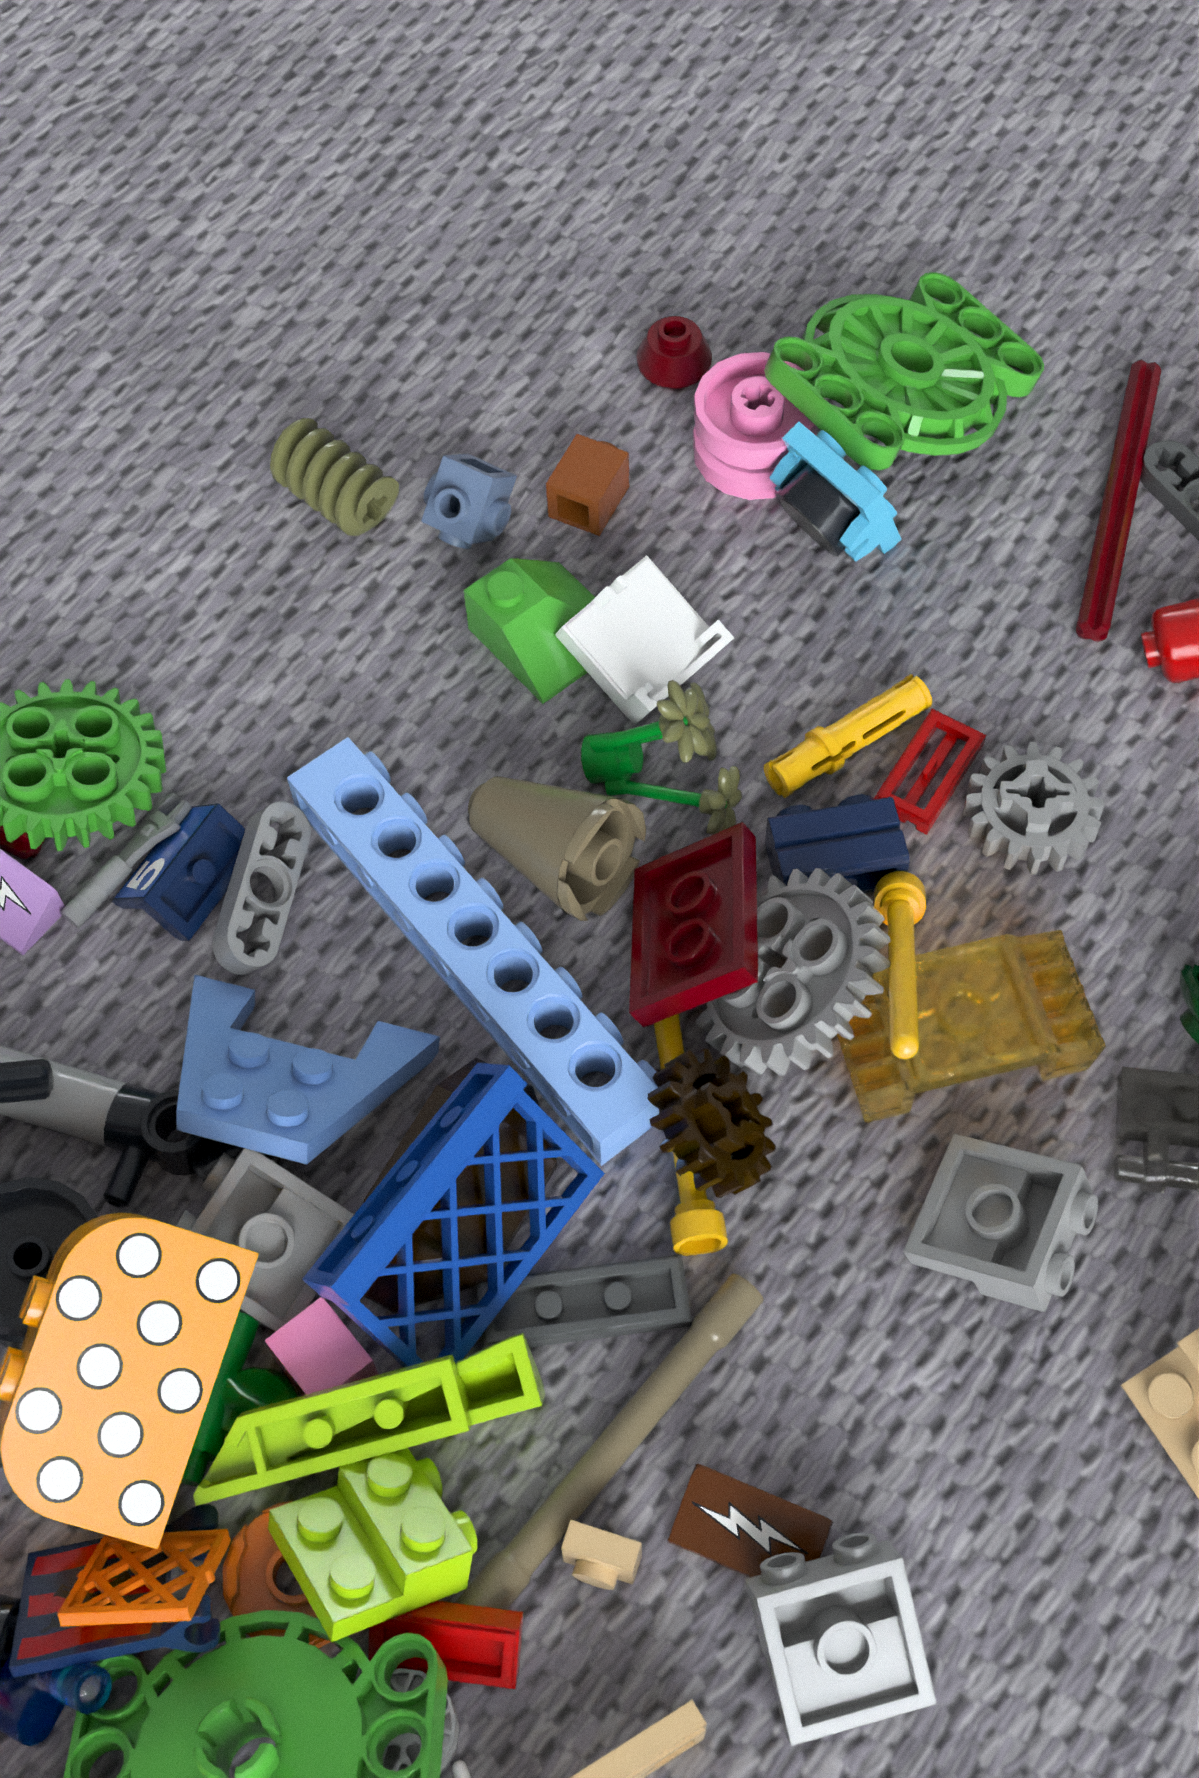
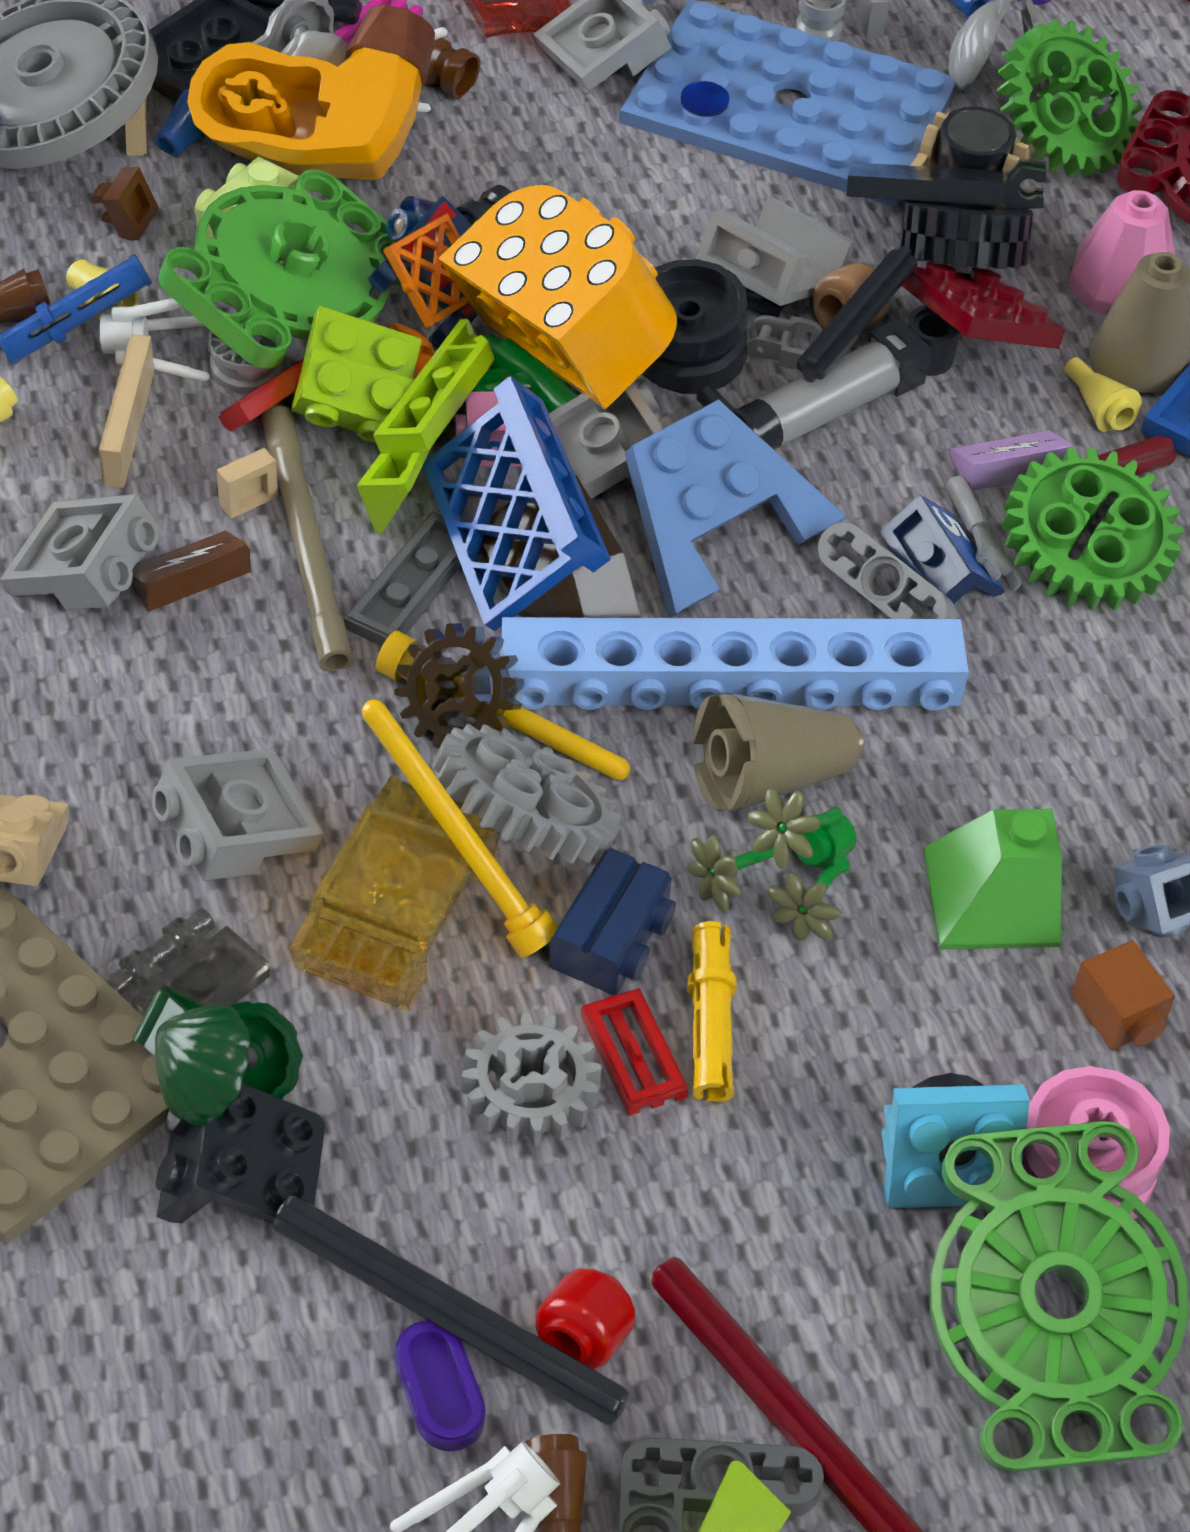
camera: 120 degrees right, 10 degrees down
white piece [555,555,734,724] -> none
dark red plate [629,822,758,1028] -> none

